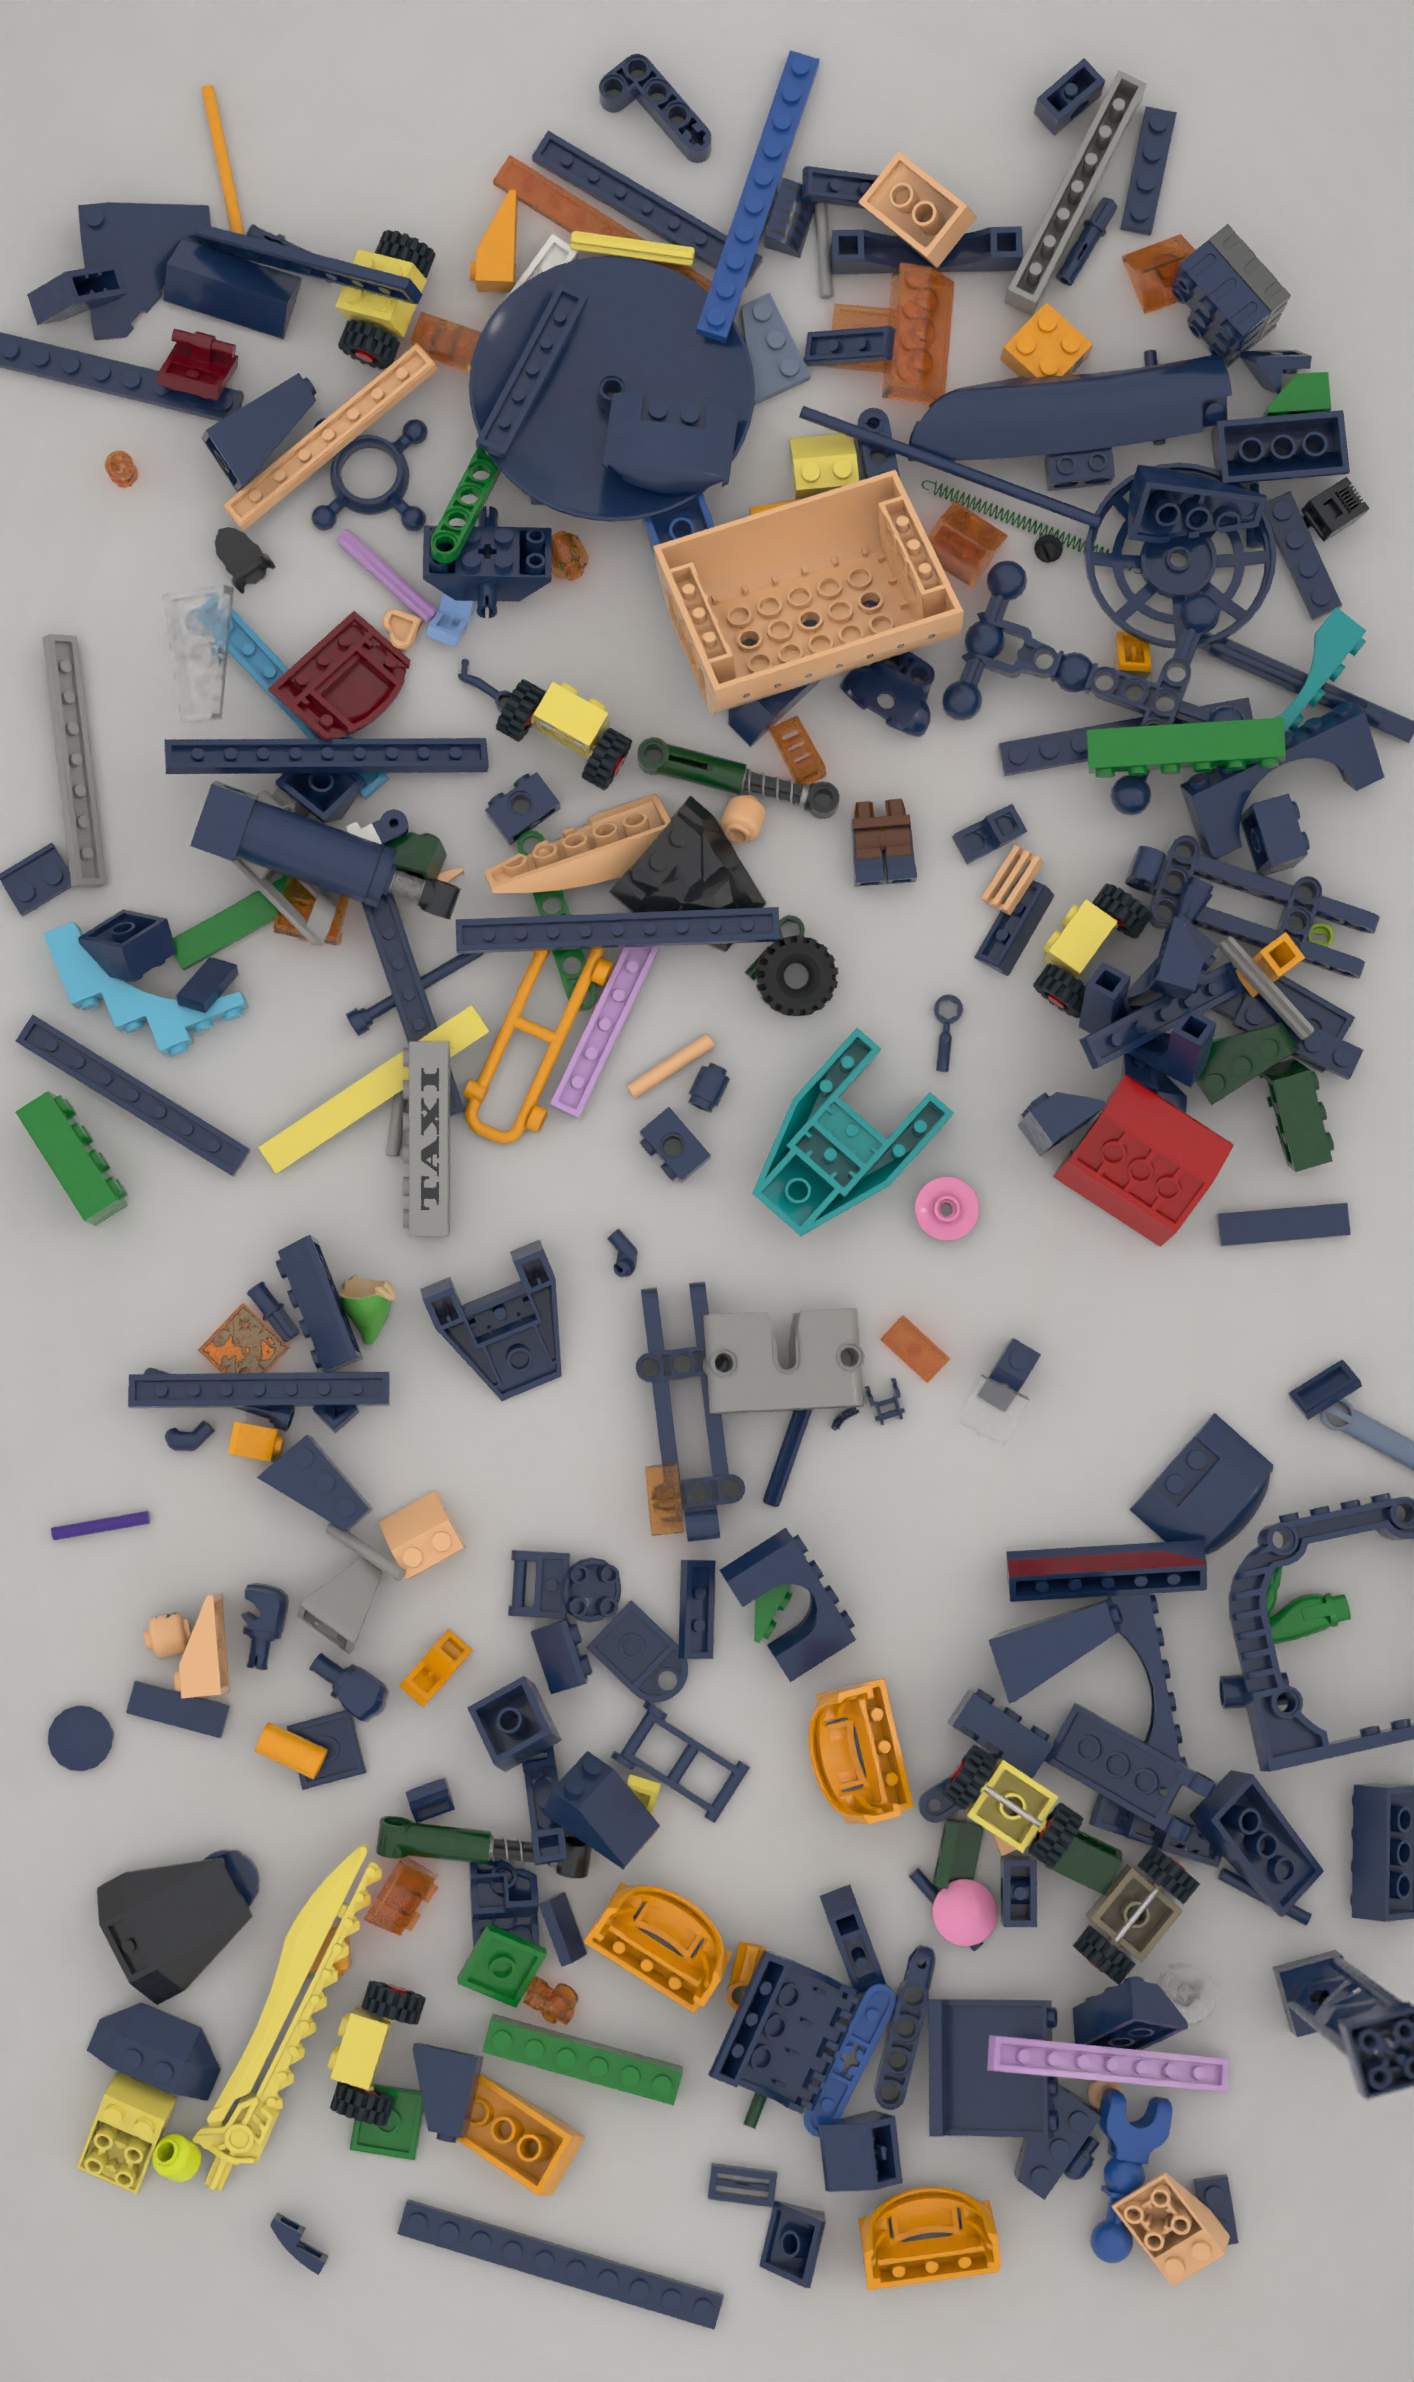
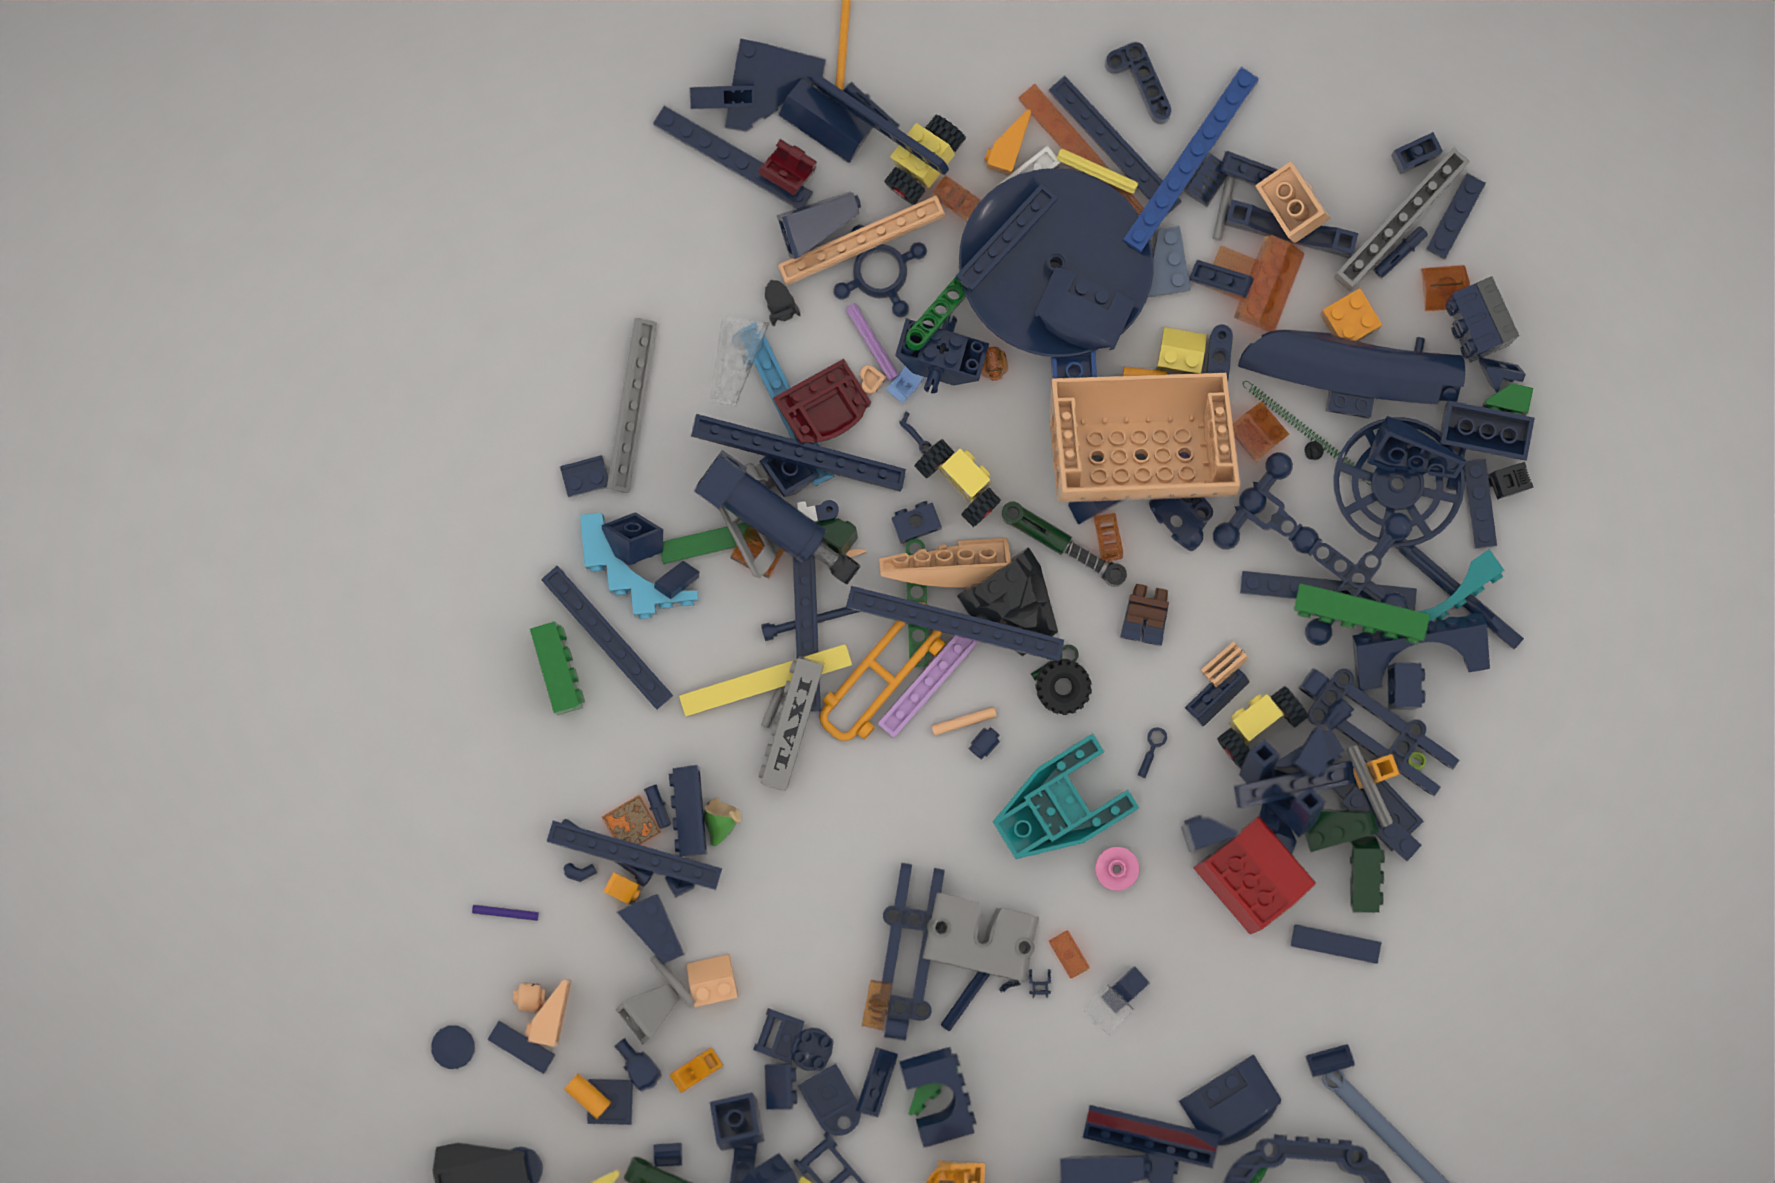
camera: 20 degrees right, 0 degrees up
clear orange bush [105,451,138,488] -> none
dark blue piece [241,1583,289,1670] -> none
dark blue wedge [420,1239,562,1401] -> none
dark blue arm [607,1229,638,1277] -> none
dark blue brick [639,1107,711,1183] -> none
light nougat head [721,795,766,844] -> none
dark blue piece [799,406,1102,528] -> none
dark blue slope [952,804,1027,864] -> none
light orange slope [1114,632,1152,680] -> none

